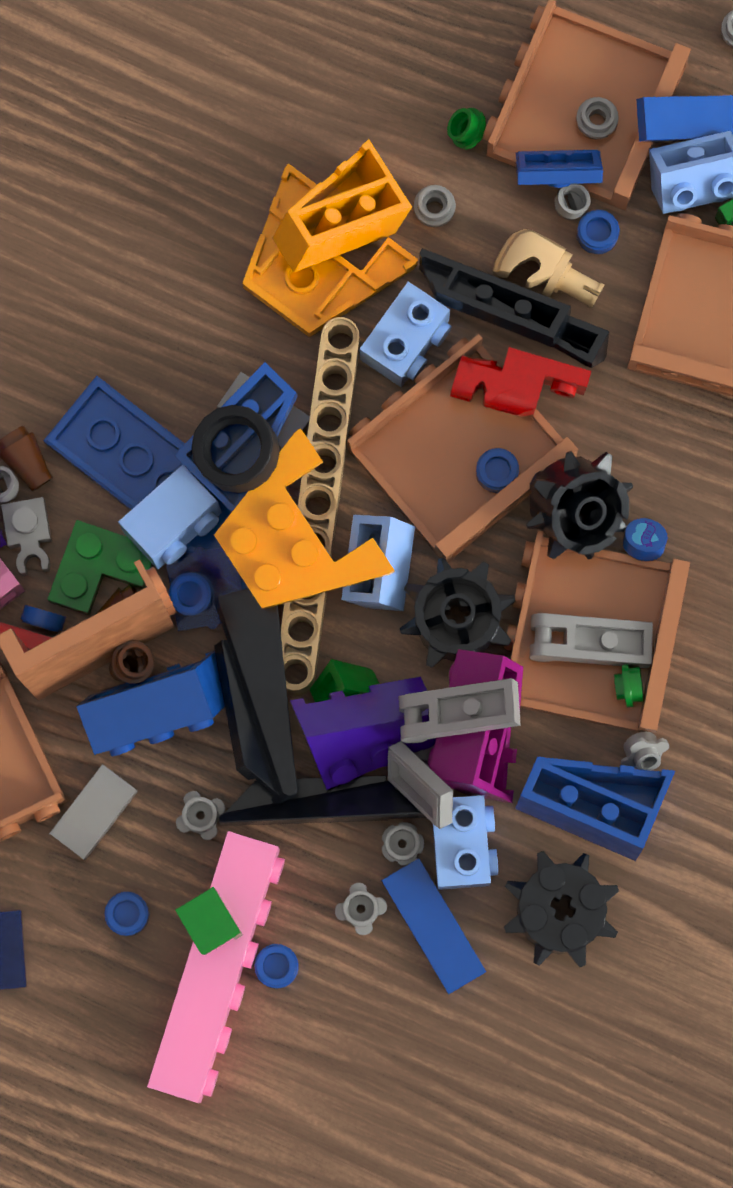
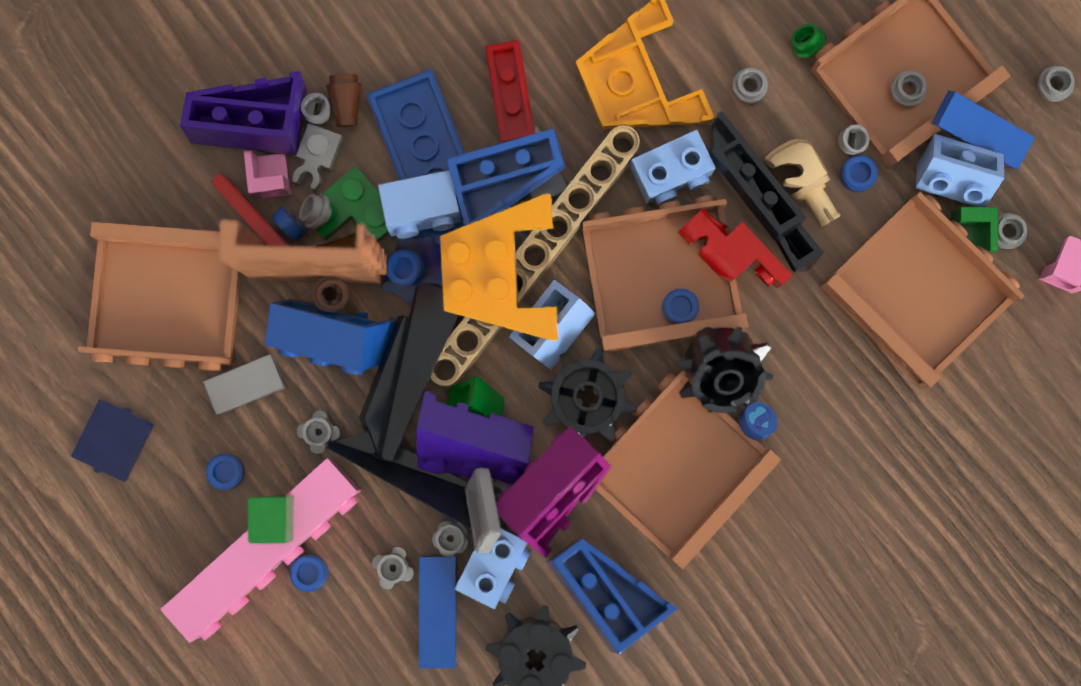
camera: 30 degrees right, 5 degrees up
black tyre [191,405,280,493] -> none
light orange wedge [272,139,412,273] -> none
light grey plate [399,678,521,743] -> none
blue plate [515,150,603,188] -> none
light grey plate [529,613,653,668] -> none
green plate [614,664,644,708] -> none
light grey plate [621,731,669,771] -> none
none -> light grey plate [299,194,332,230]
none -> red tile [485,40,535,143]

